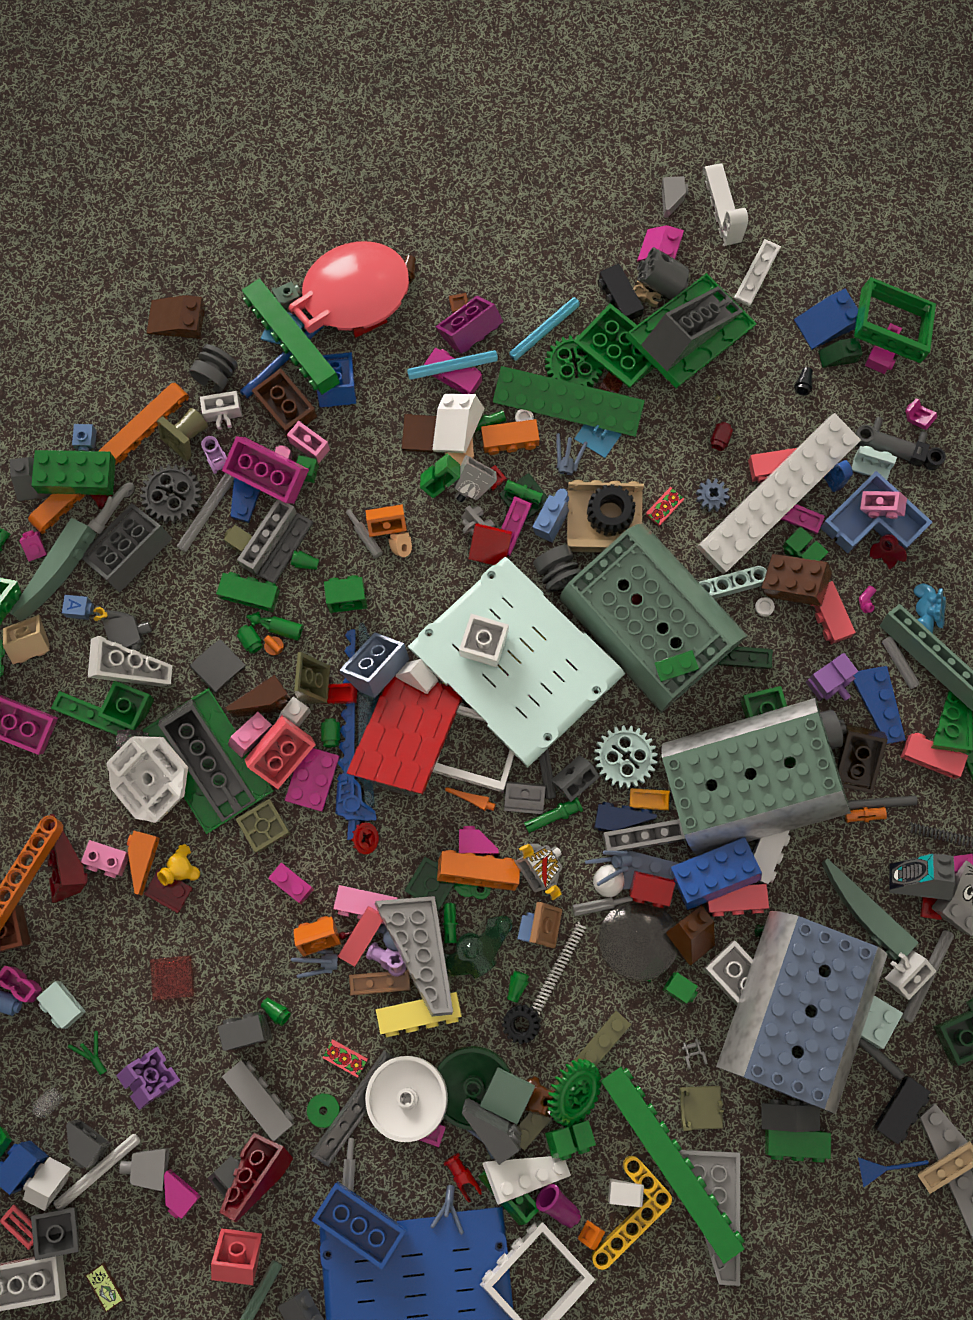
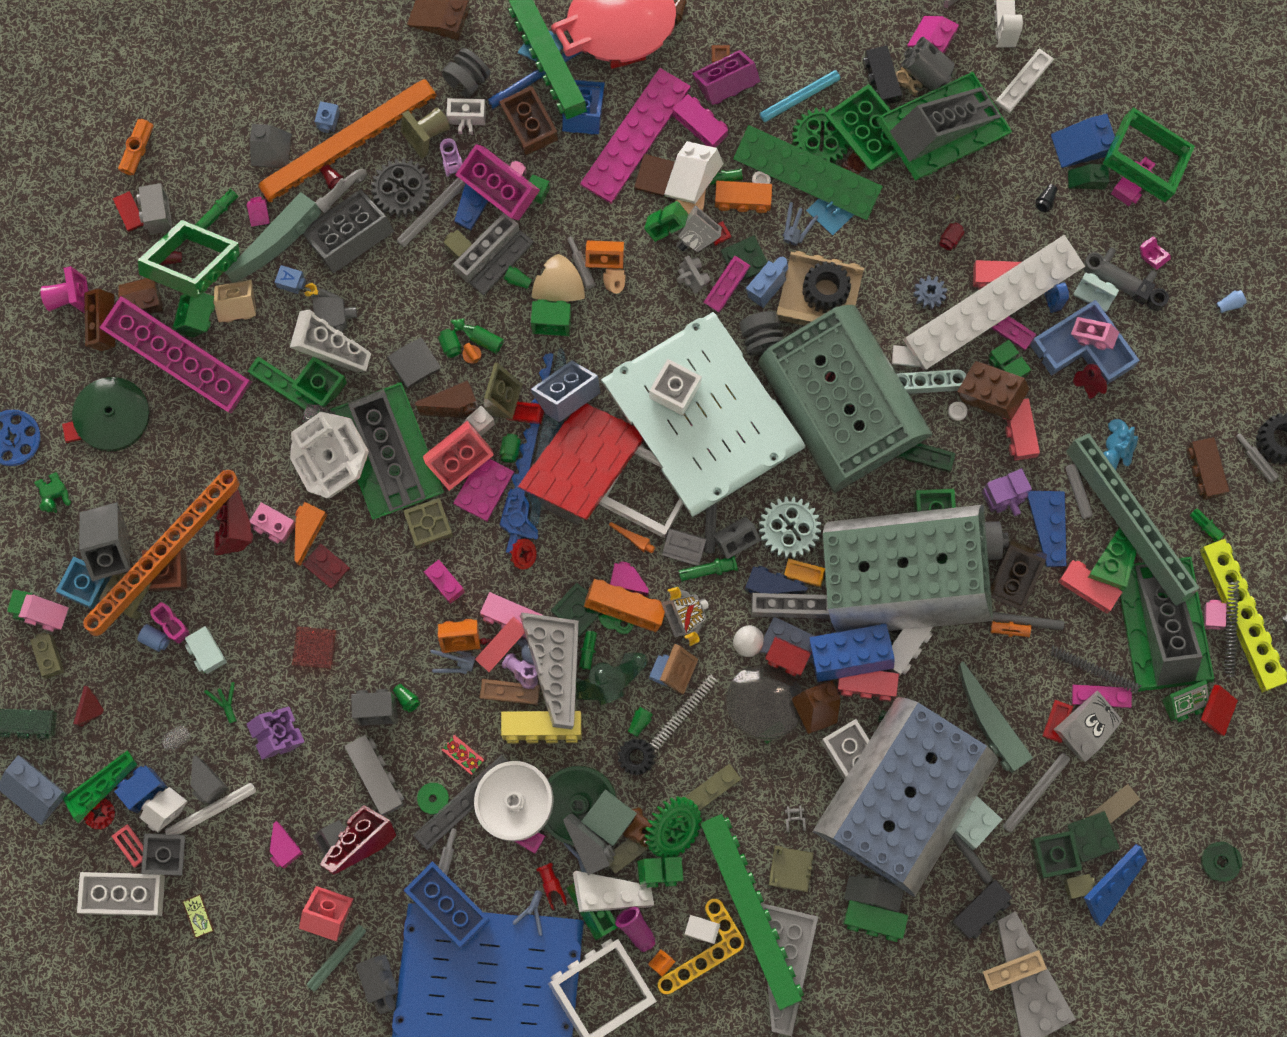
camera: 10 degrees right, 0 degrees up
green brick [31,450,116,495] -> none
light grey torso [119,1148,169,1191] -> none
yellow animal [157,844,200,886] -> none
green brick [216,572,280,612] -> none
bright pink brick [228,712,272,758] -> none
sand green brick [272,281,302,309] -> none
bright pink brick [287,421,330,464] -> none
white slope [396,659,438,694] -> none
medium azure axle [407,350,498,379] -> none
red tile [468,523,512,565] -> none
green pin [504,479,543,505] -> none
light grey axle [572,896,633,916] -> none
sand blue plant [585,850,632,886] -> none
tile [645,487,684,527] -> none
green plate [655,650,699,682] -> none
green piece [662,972,698,1004] -> none
blue piece [858,1158,929,1187] -> none
dark pink arm [859,585,876,613] -> none
white brick [885,950,936,1000] -> none
dark grey slope [889,854,955,900] -> none
none -> tan brick [532,254,585,302]
none -> dark pink plate [580,68,691,204]
none -> white tile [892,345,930,368]

